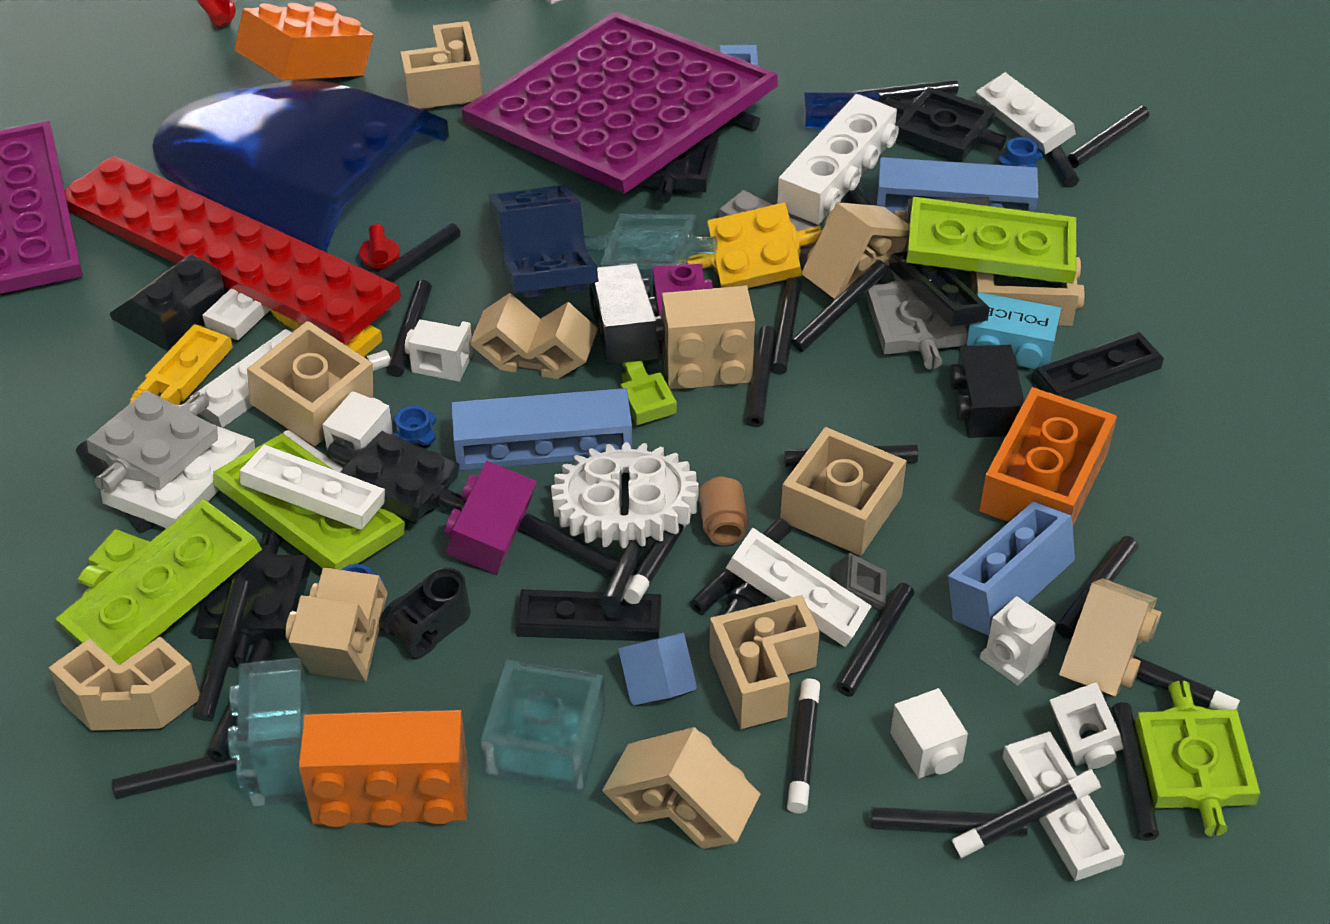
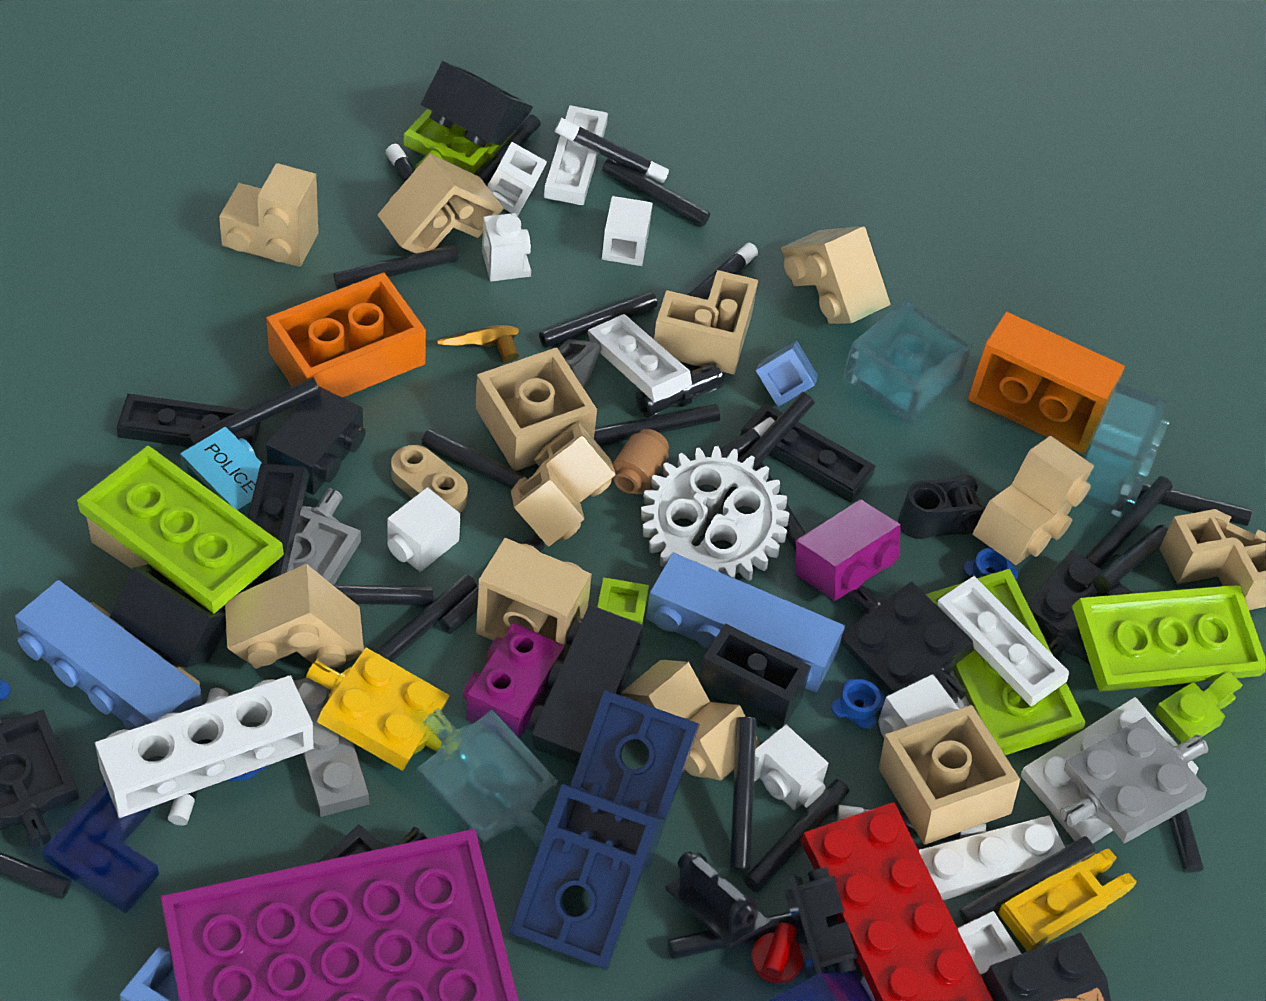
camera: 155 degrees left, 5 degrees up
medium blue brick [948,501,1075,636] -> none
none -> black bar [190,376,321,445]
none -> tan brick [219,163,319,267]
none -> white brick [387,487,460,572]
none -> tan plate [391,445,468,513]
none -> black slope [420,61,533,148]
none -> pearl gold bar [437,325,519,362]
none -> tan brick [511,421,616,547]
none -> black hinge [665,851,770,948]
none -> black brick [699,623,811,730]
none -> black bar [730,717,757,870]
none -> black hinge [785,867,859,980]
none -> black bar [959,836,1095,924]

